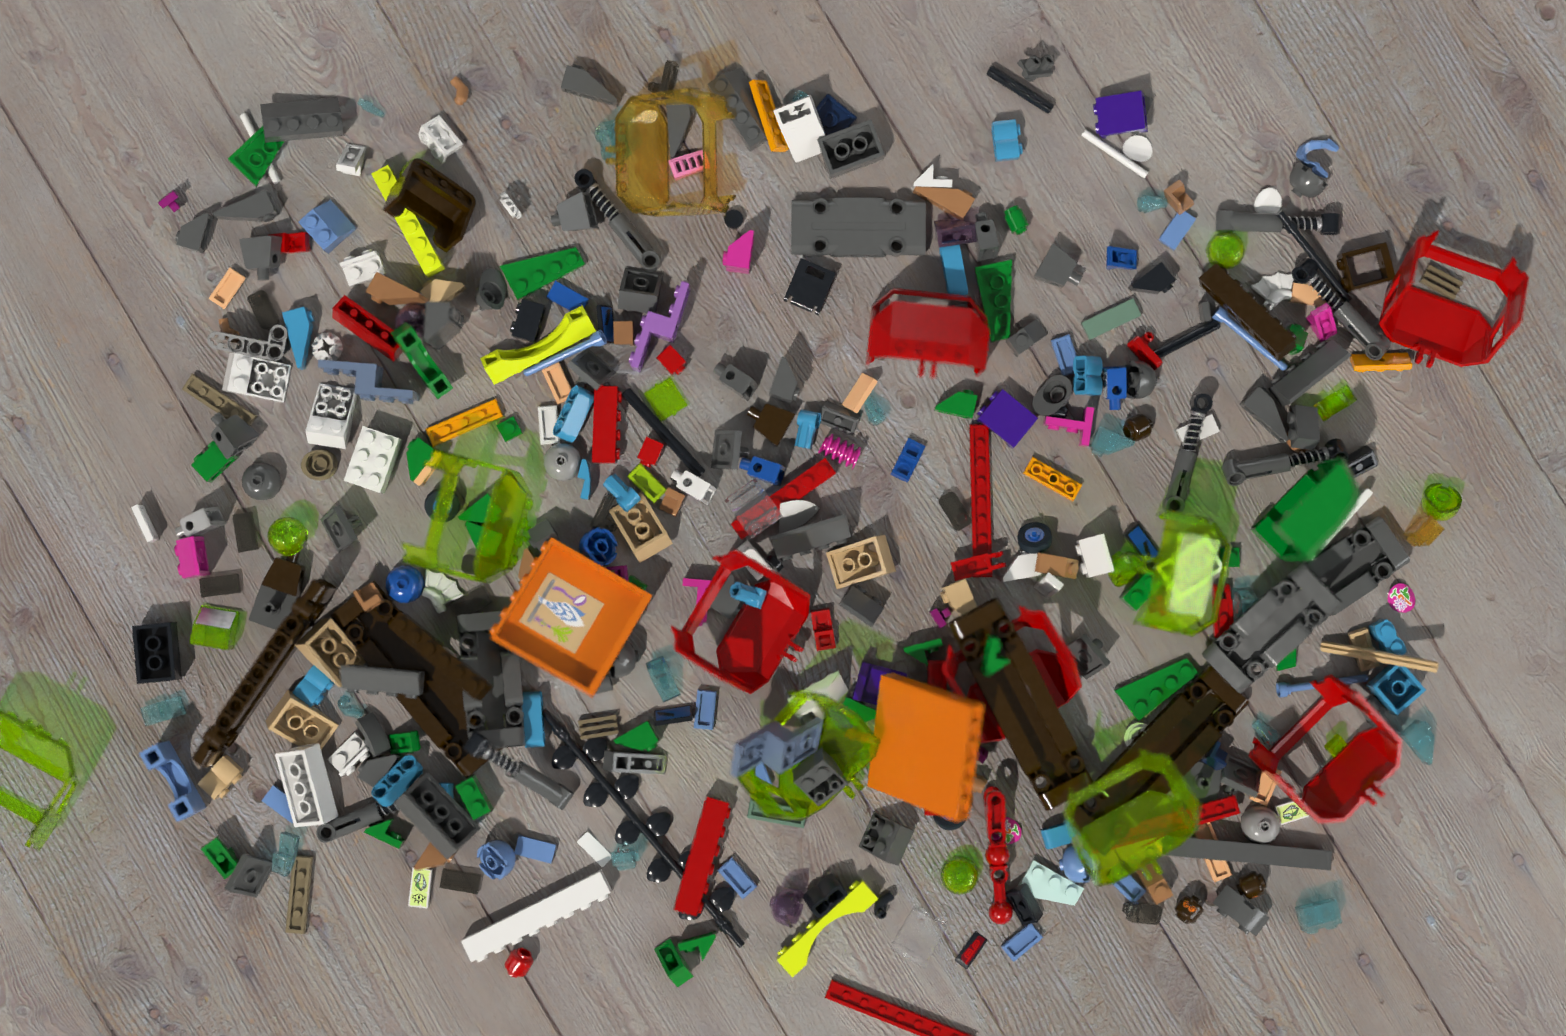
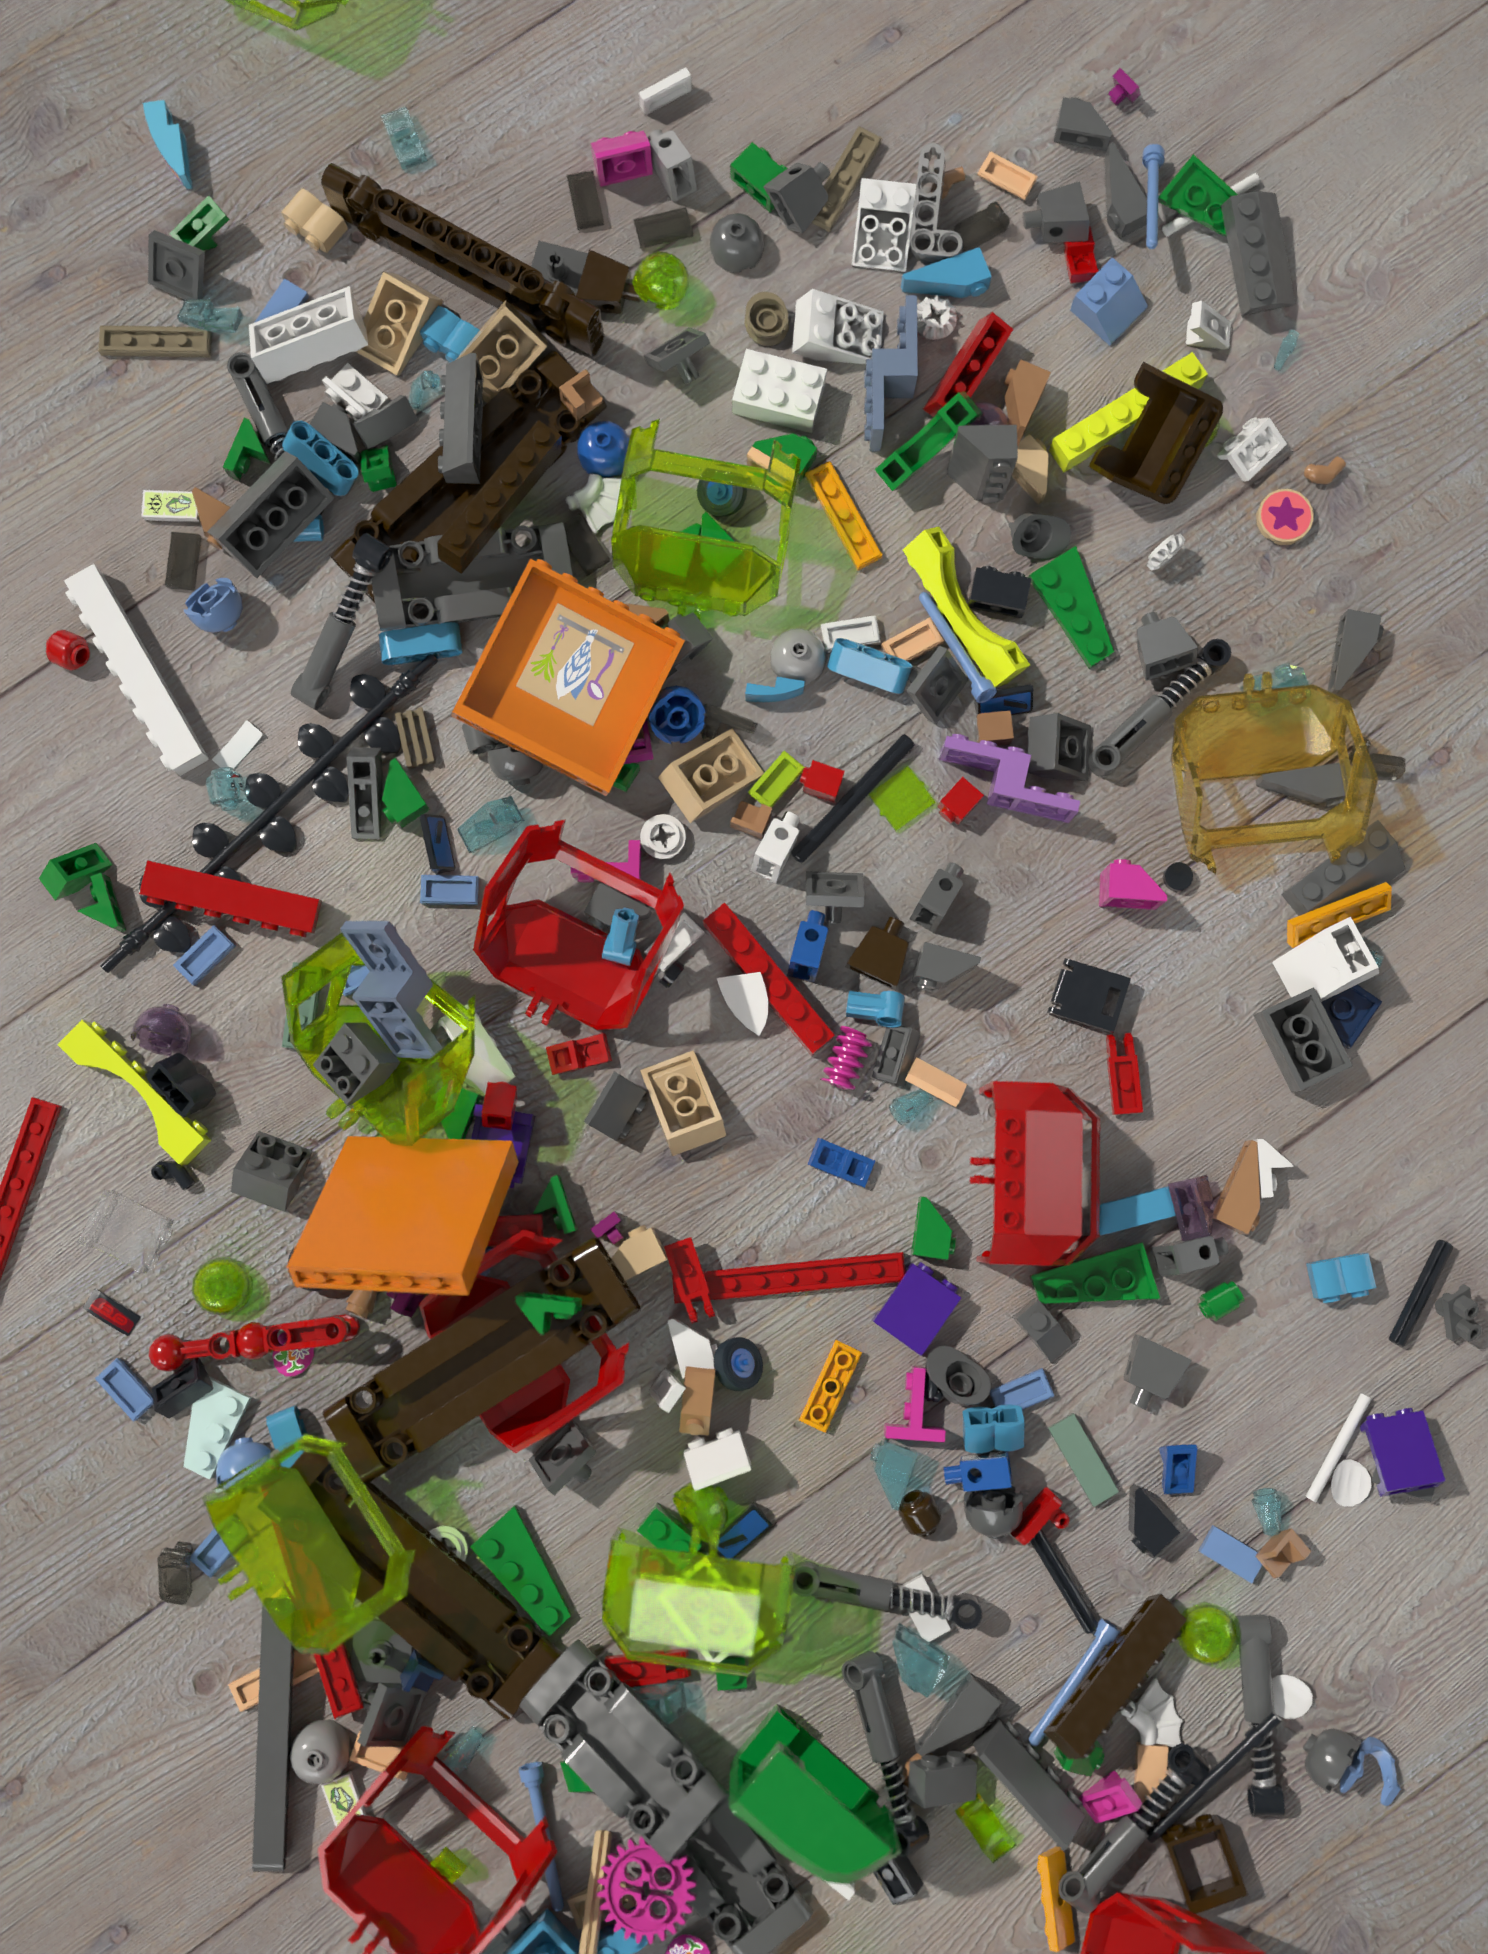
camera: 90 degrees right, 5 degrees down
black brick [132,622,182,684] -> none
medium blue arch [139,741,207,822] -> none
clear neon green slope [189,605,240,650] -> none
white bracket [340,249,386,287] -> none
green brick [455,775,493,820] -> none
green plate [496,416,523,442] -> none
medium blue tile [514,835,557,864] -> none
blue tile [546,281,589,311] -> none
red brick [592,386,622,464] -> none
dark azure piece [603,474,641,512] -> none
bright pink slope [668,149,711,181] -> none
clear panel [724,478,782,538] -> none
dark grey slope [771,514,851,562] -> none
dark grey panel [791,197,926,258] -> none
clear smoke piece [938,492,972,531] -> none
medium nougat slope [1134,858,1173,905] -> none
dark brown head [1174,895,1204,924] -> none
dark grey tile [1198,301,1212,324] -> none
dark grey brick [1213,885,1270,936] -> none
dark brown head [1236,871,1267,899] -> none
clear light blue brick [1295,898,1342,934] -> none
none -> medium azure slope [143,100,192,189]
none -> red brick [482,1082,517,1130]
none -> dark pink gear [597,1836,697,1944]
none -> white gear [640,814,686,859]
none -> clear light blue slope [892,1623,950,1697]
none -> red hinge [1106,1033,1143,1115]
none -> medium blue piece [1142,144,1165,249]
none -> tile [1256,489,1314,545]

